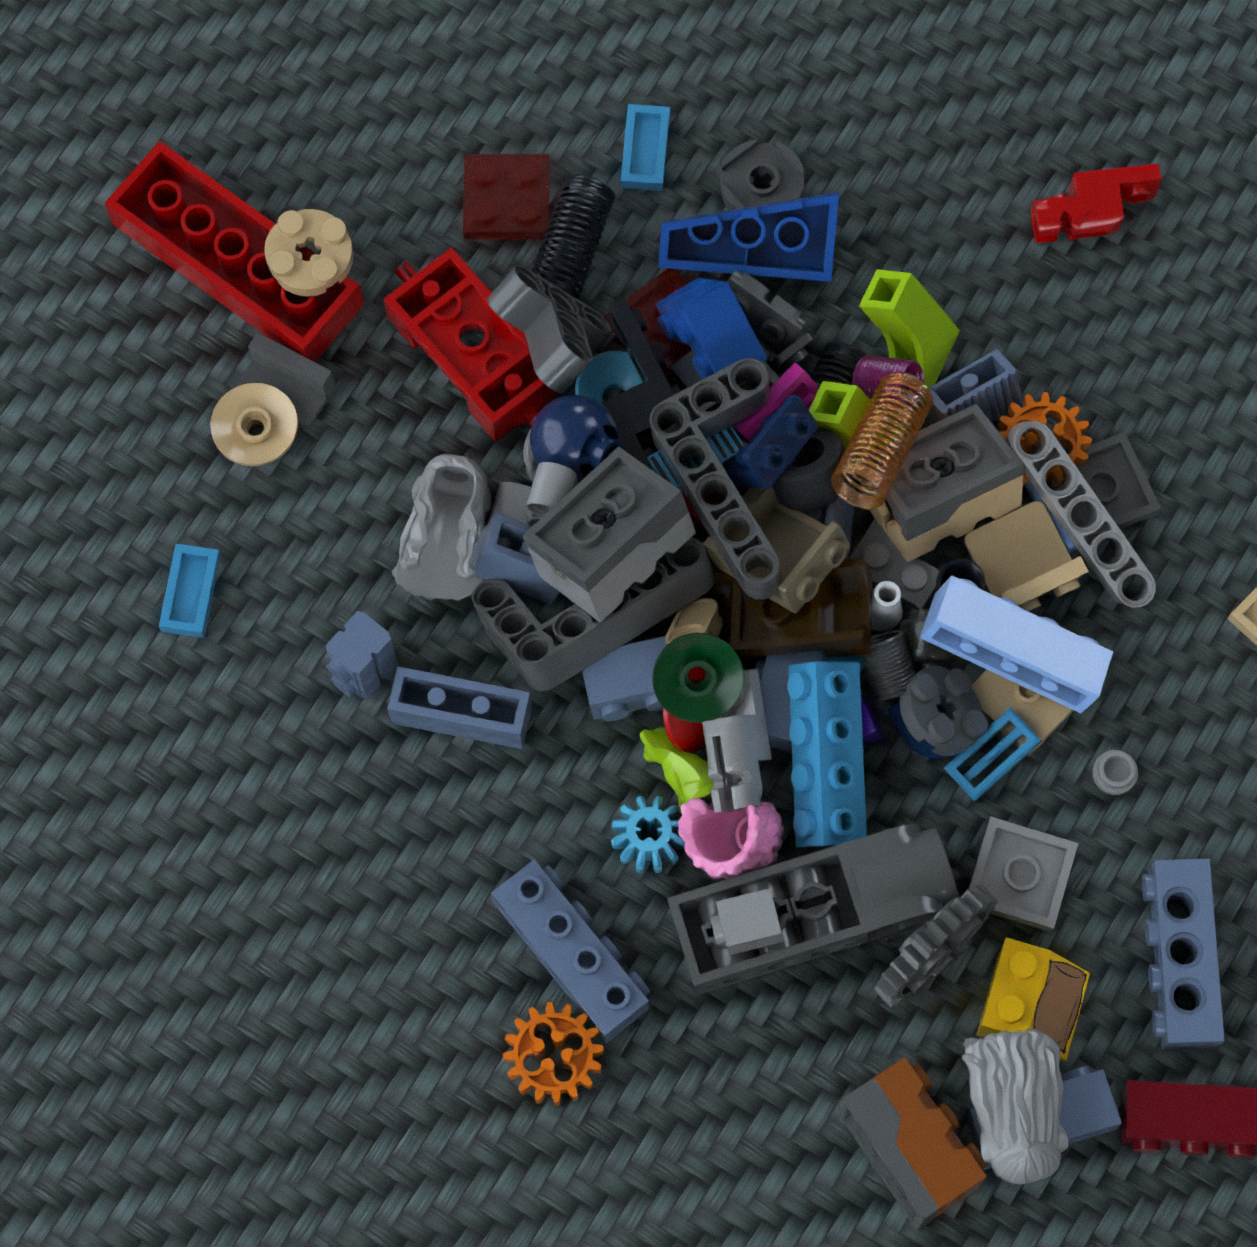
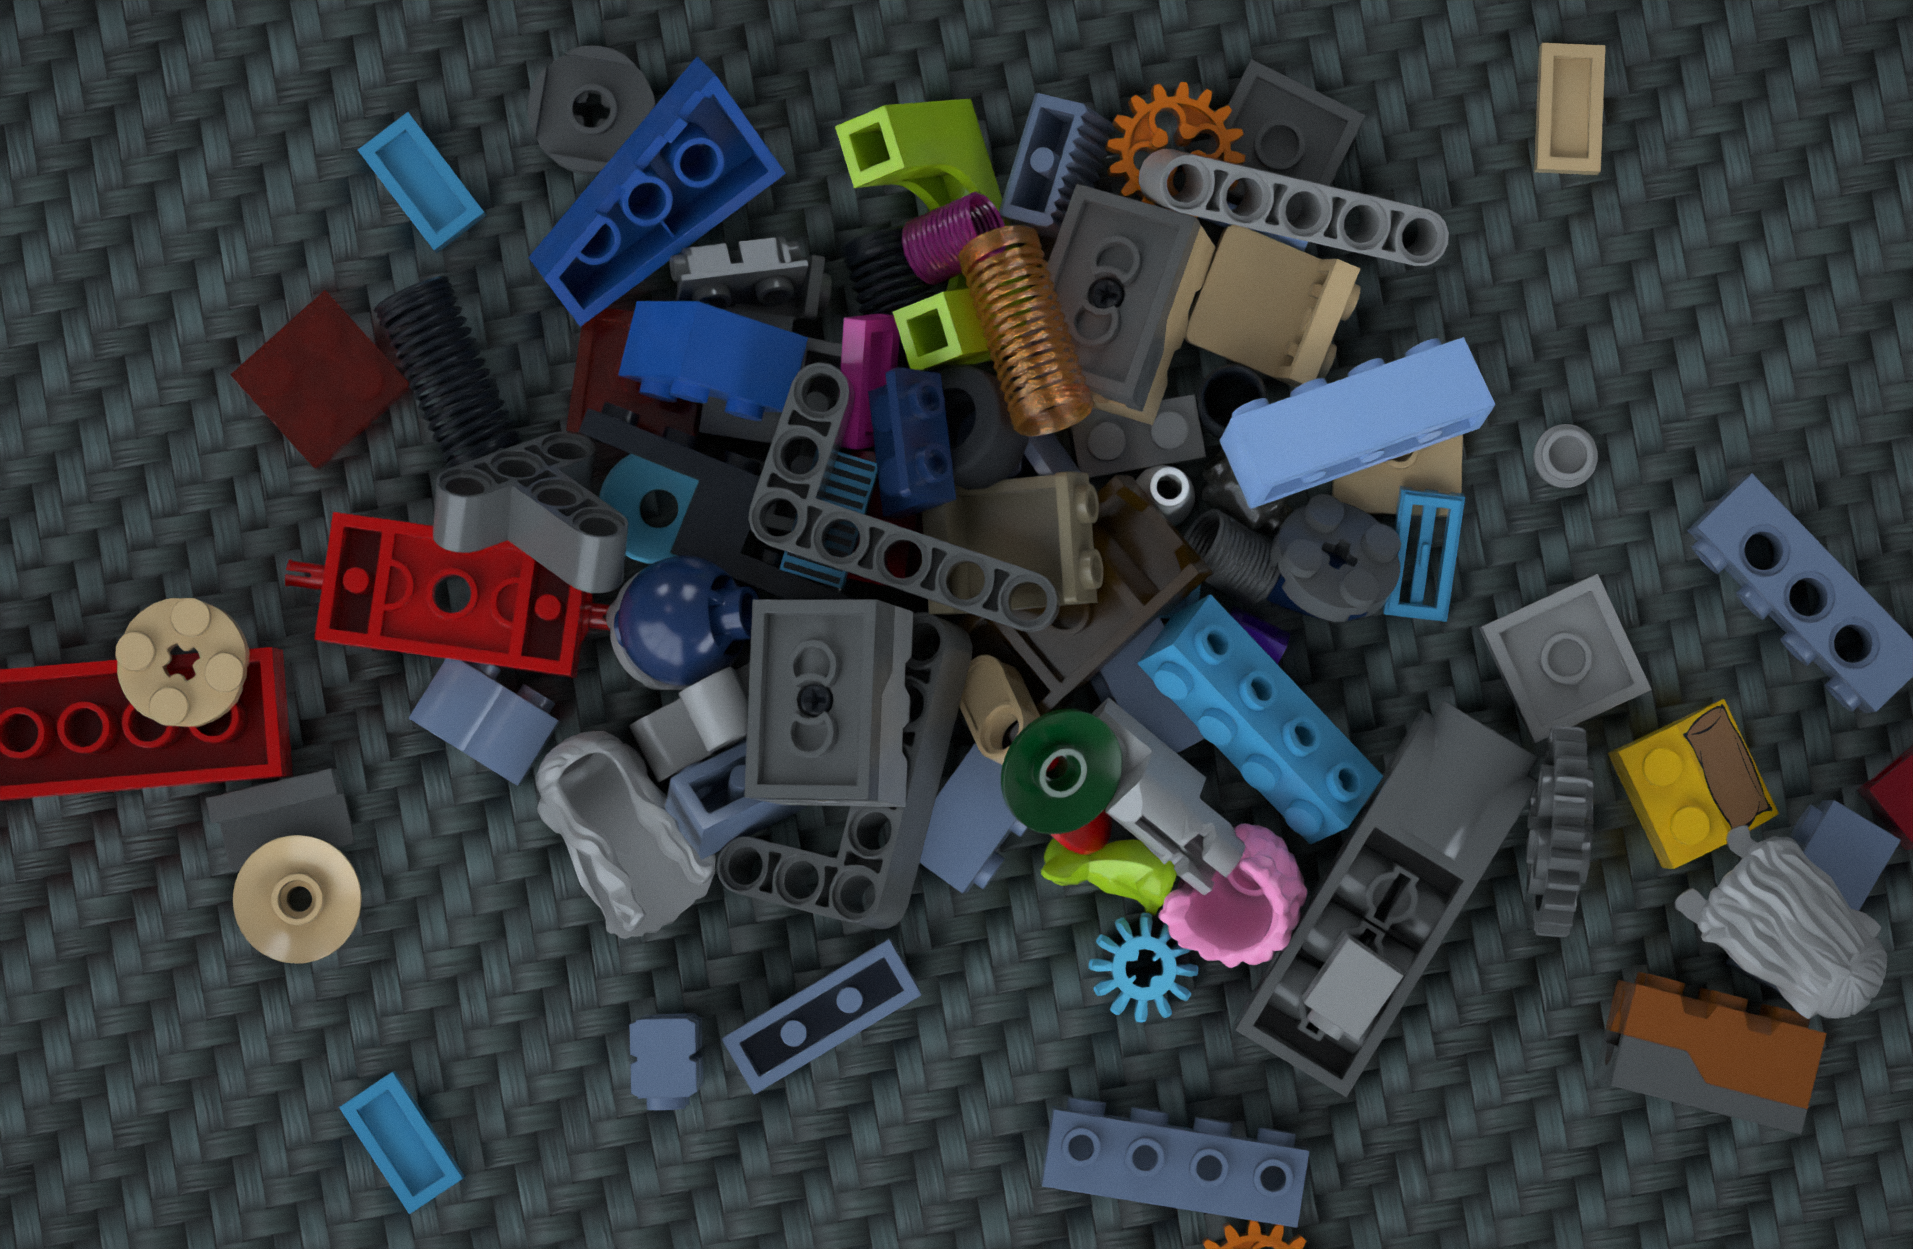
camera: 45 degrees left, 15 degrees up
none -> sand blue brick [409,659,560,786]

